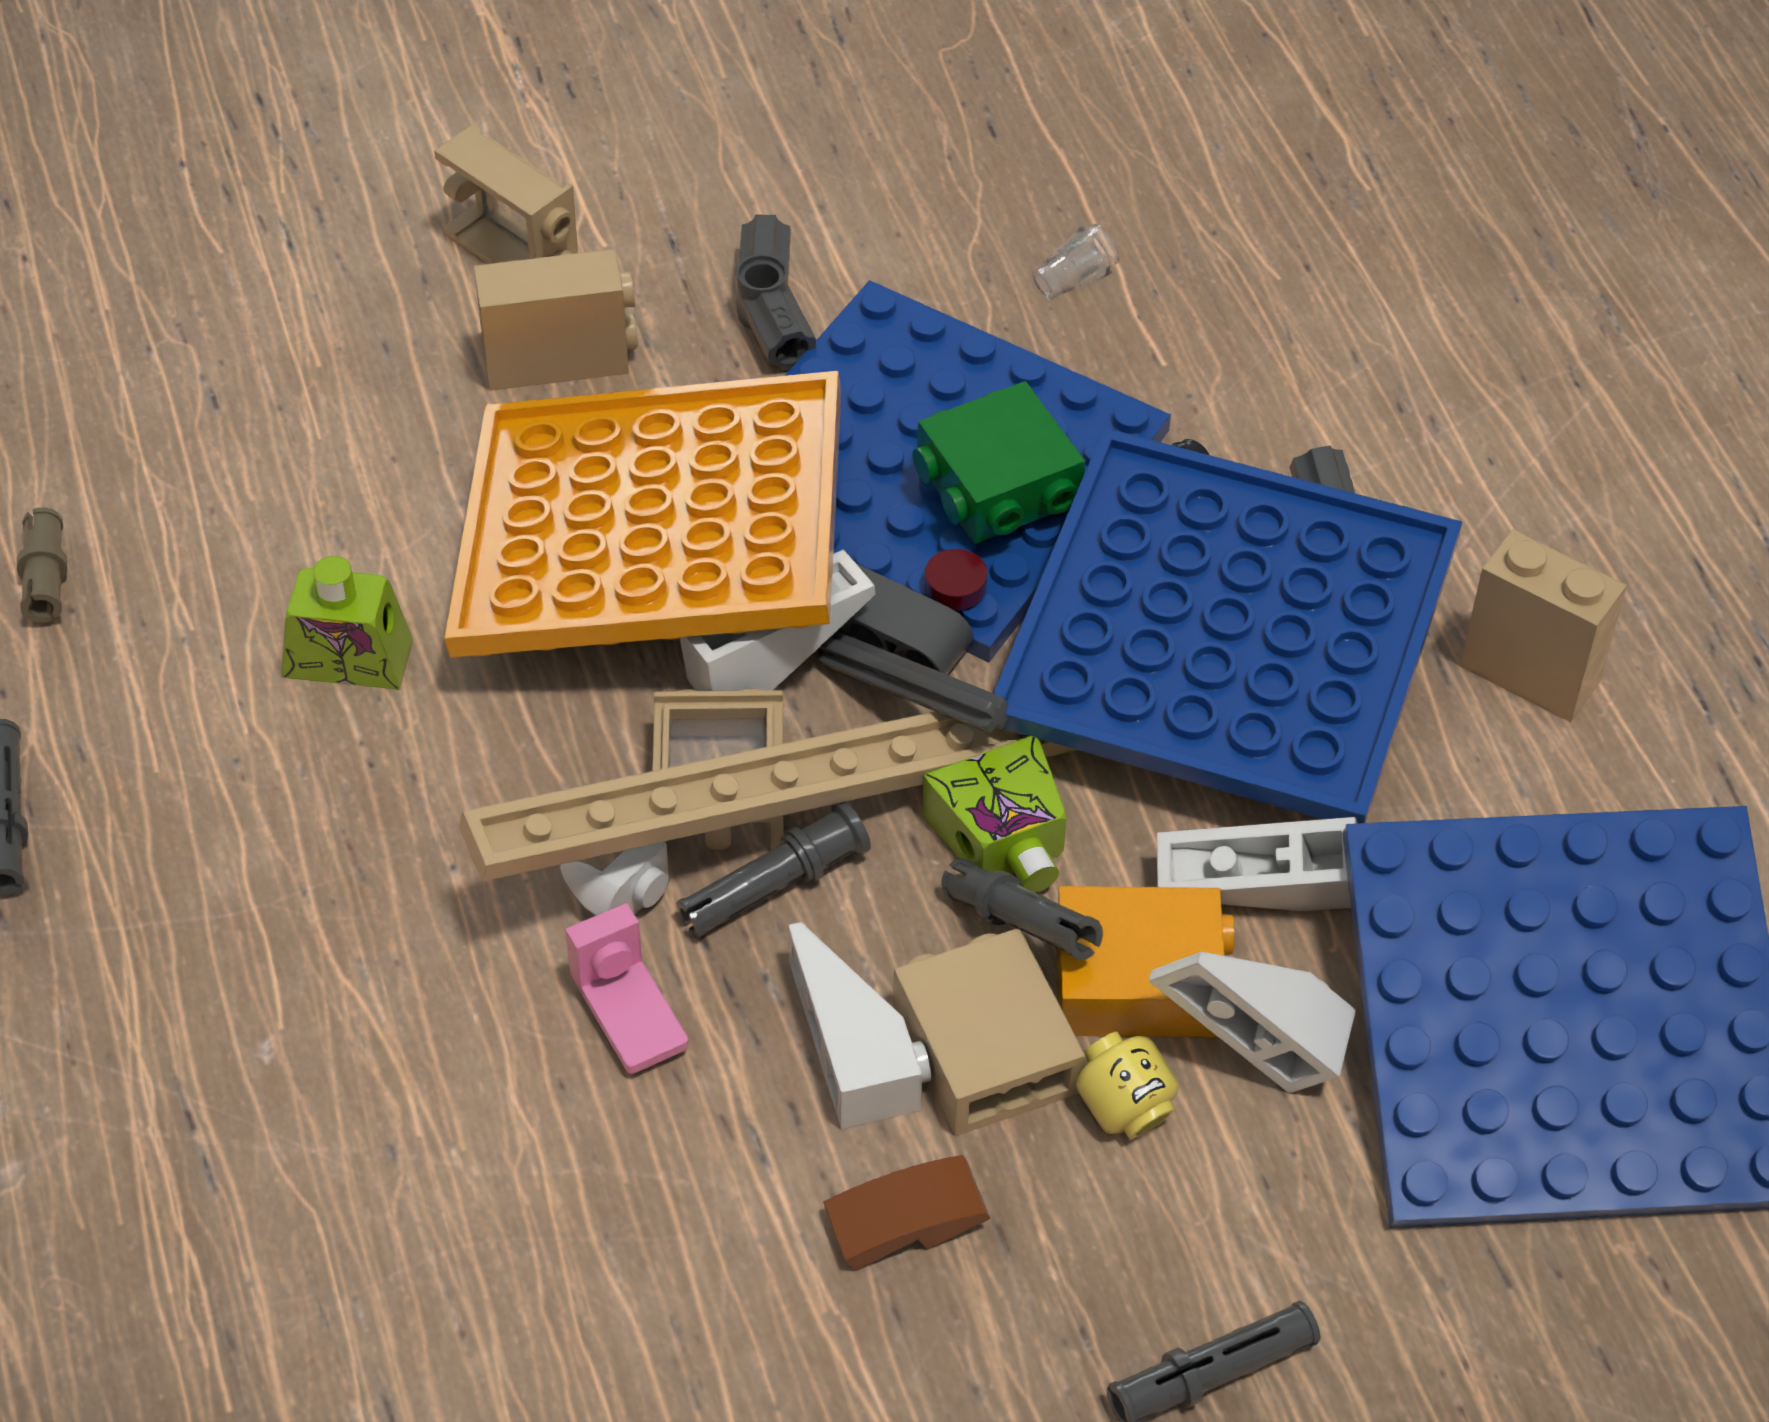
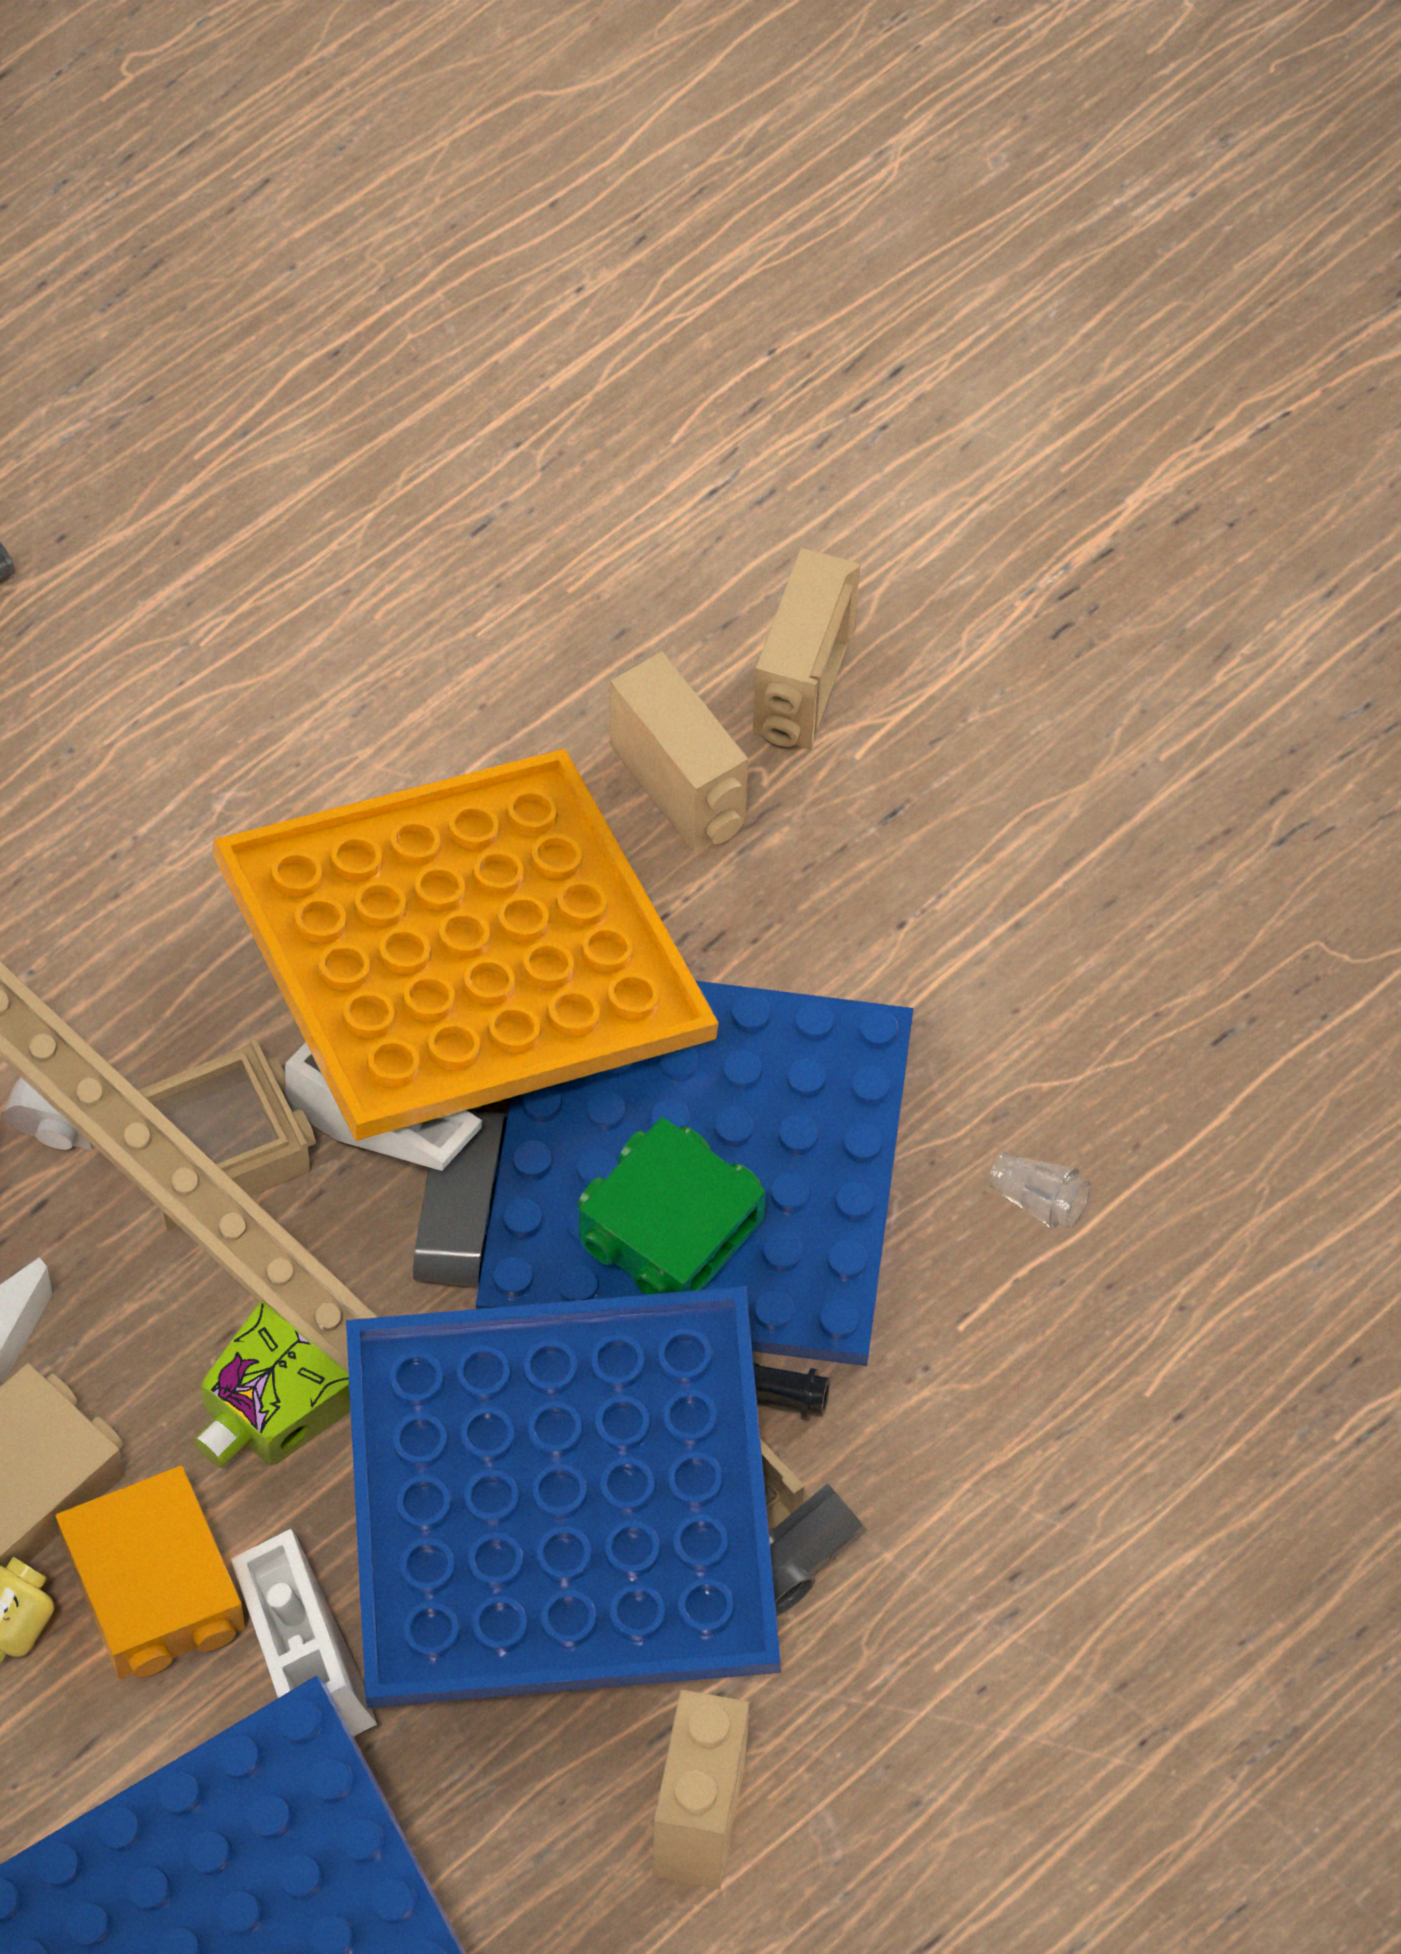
camera: 65 degrees right, 10 degrees up
dark tan pin [17,507,67,623] -> none
lime torso [282,556,413,690] -> none
dark grey pin [676,801,871,939] -> none
dark grey piece [736,214,816,371] -> none
dark grey axle [818,632,1008,733] -> none
dark red tile [924,549,987,610] -> none
dark grey pin [941,858,1103,960] -> none
white slope [1149,951,1356,1093] -> none

